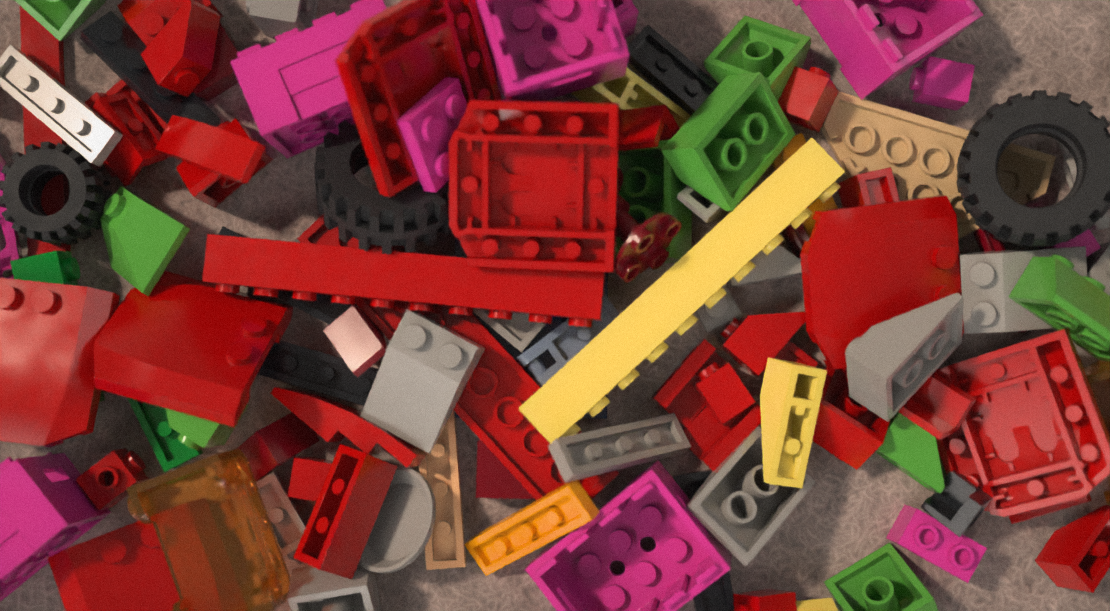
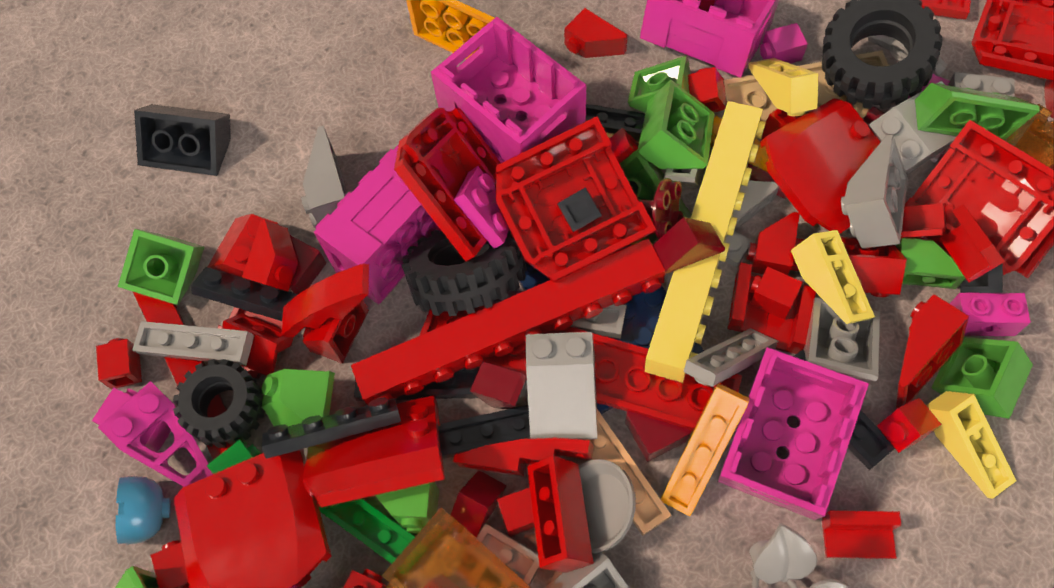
camera: 25 degrees left, 20 degrees down
sand blue plate [516,294,620,387] -> none
none -> black plate [262,398,401,459]
none -> black plate [557,187,602,232]
none -> dark red slope [652,217,725,274]
none -> light yellow slope [748,58,818,116]
none -> red slope [896,294,969,409]
none -> red panel [939,204,1005,283]

